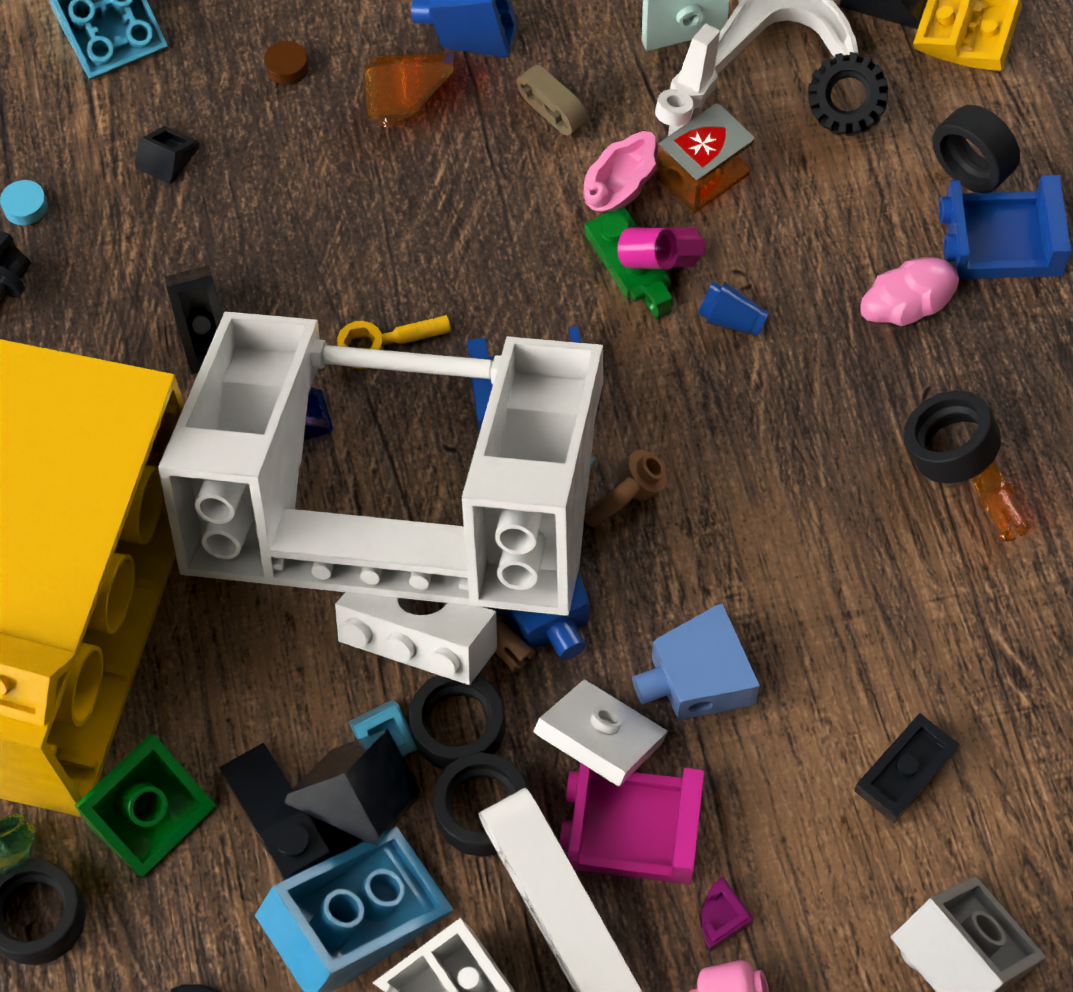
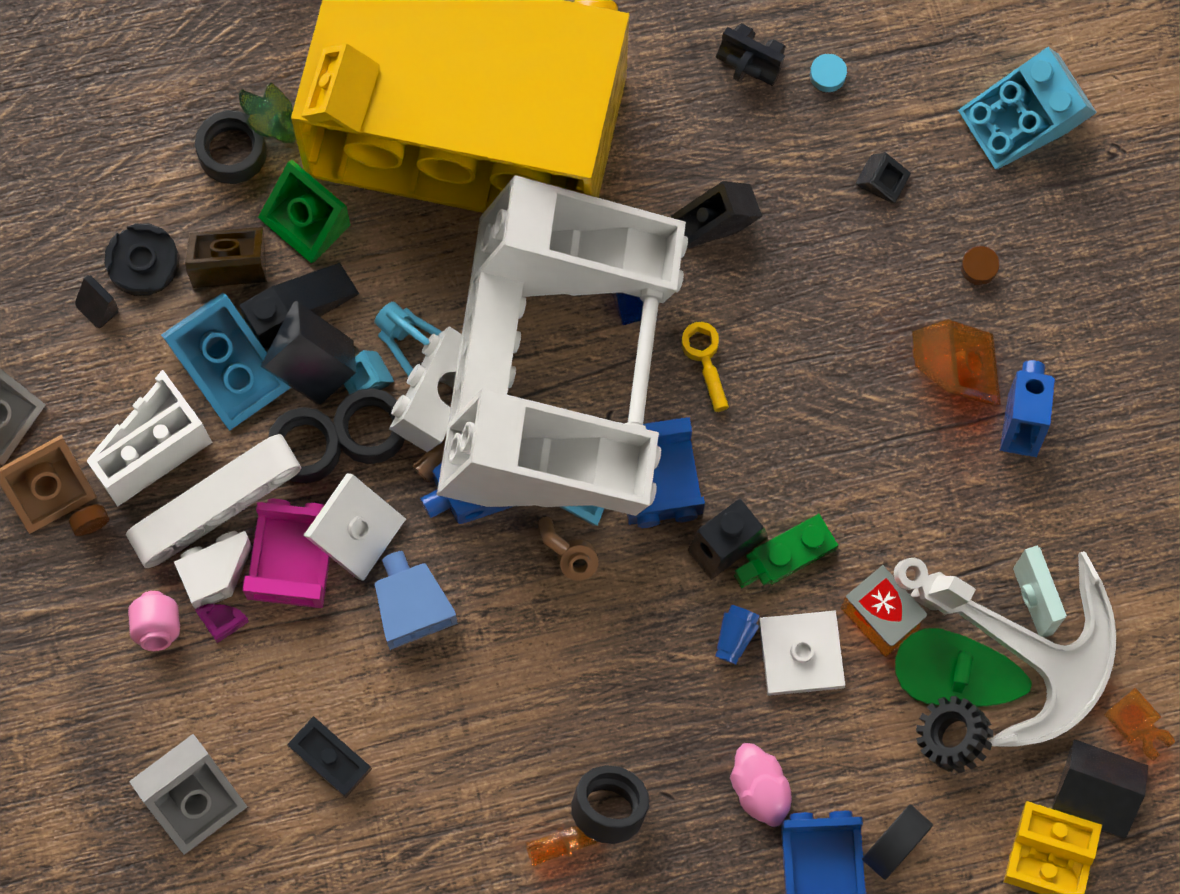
camera: 85 degrees right, 10 degrees up
dark tan beam [516,65,588,136] -> none
bright pink arm [584,131,658,214] -> none
dark pink piece [617,227,705,270] -> none
none -> white slope [174,531,252,609]
none -> dark brown slope [185,227,267,288]
none -> medium azure plant [374,302,442,376]
none -> black torso [688,499,768,580]
none -> white plate [759,610,845,696]
none -> green shield [895,628,1032,707]

